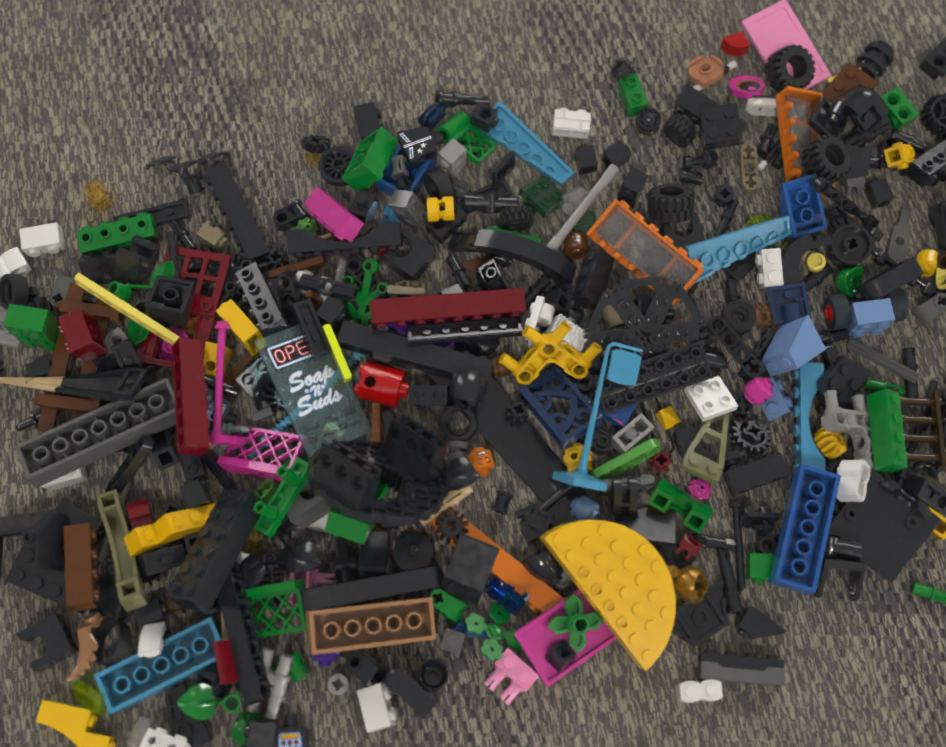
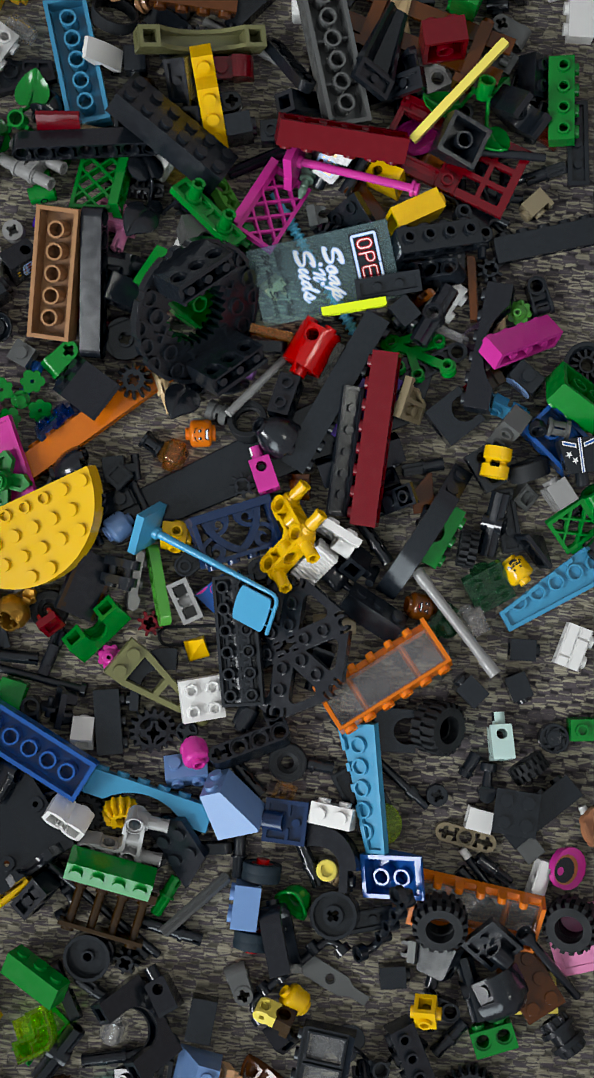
camera: 105 degrees right, 15 degrees up
none -> white brick [70,715,96,750]
none -> clear orange head [157,438,189,472]
none -> light grey bar [225,355,287,417]
none -> dark pink torso [248,445,281,496]
none -> white brick [463,804,494,835]
none -> light aqua torso [487,712,516,762]
none -> yellow head [501,554,533,587]
none -> black piece [516,925,581,1000]

